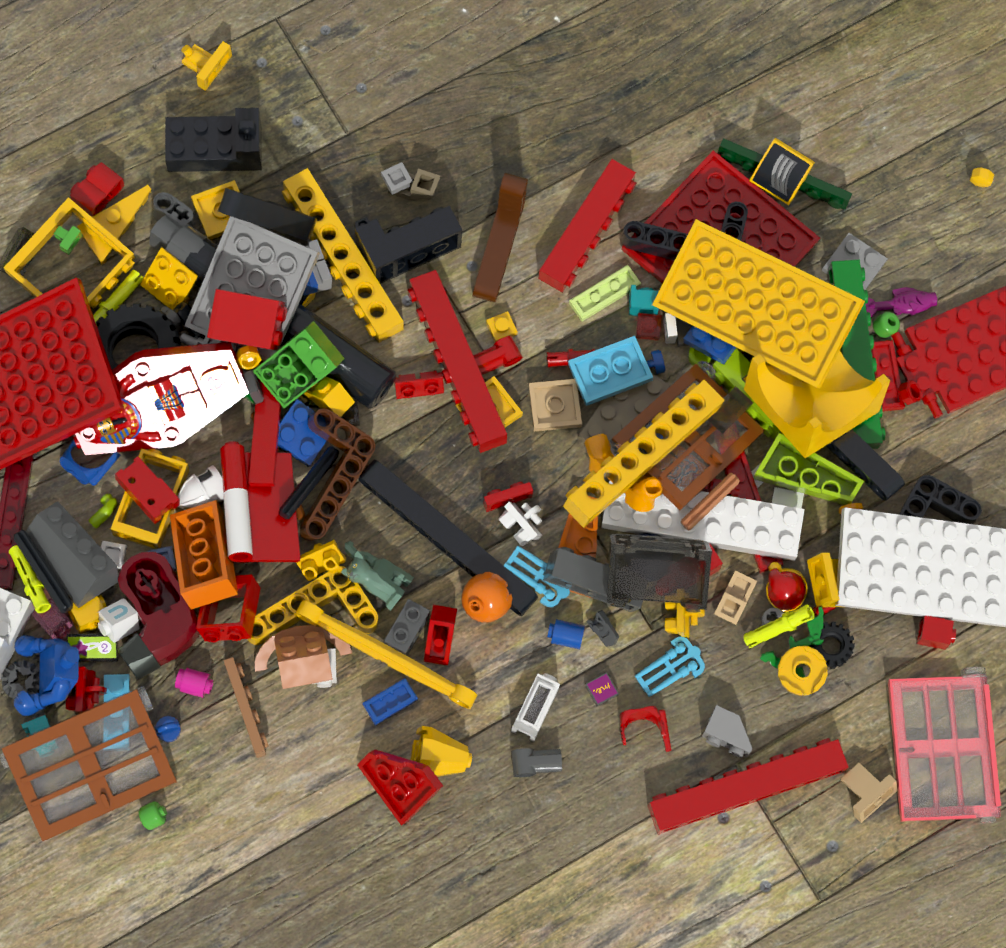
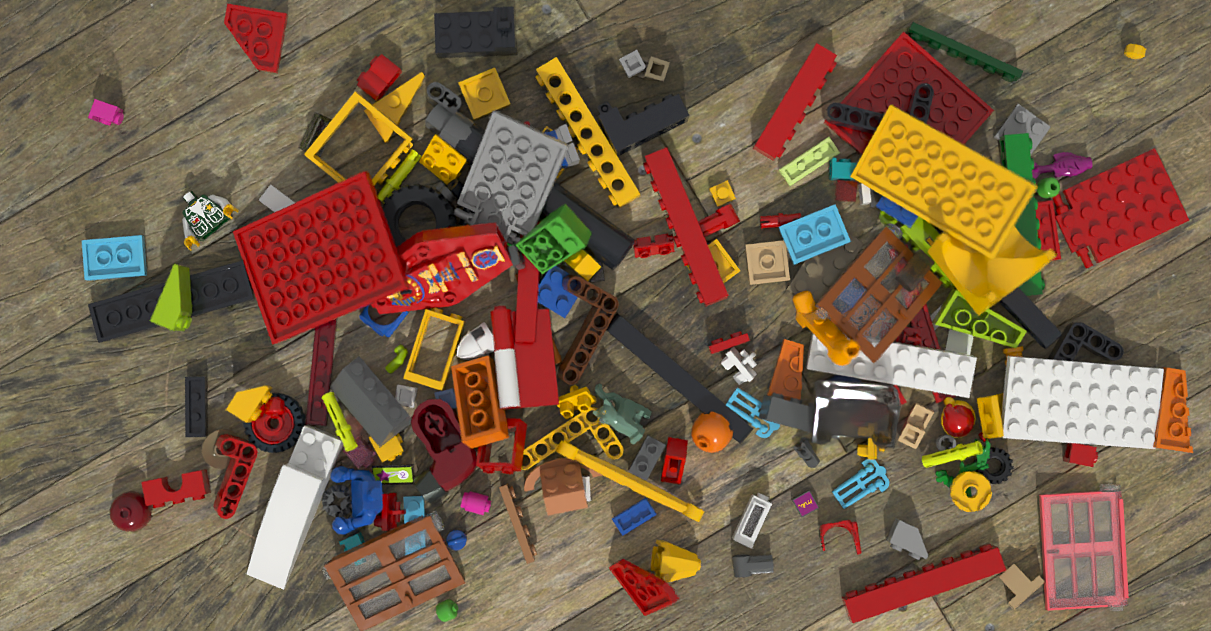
camera: 10 degrees right, 15 degrees up
black axle [14,530,73,613] -> none
bright green tile [53,226,82,255] -> none
white brick [98,598,139,643] -> none
red piece [115,456,180,524] -> none
red slope [207,289,287,350] -> none
black beam [218,188,317,242] -> none
yellow tile [236,345,262,370] -> none
black axle [279,446,339,520] -> none
reddish brown beam [472,173,528,303] -> none
blue brick [547,619,585,650] -> none
yellow brick [563,380,725,528] -> none
blue tile [646,350,666,375] -> none
nougat axle [681,473,740,531] -> none
slope [749,138,815,205] -> none
red tile [899,380,921,405] -> none

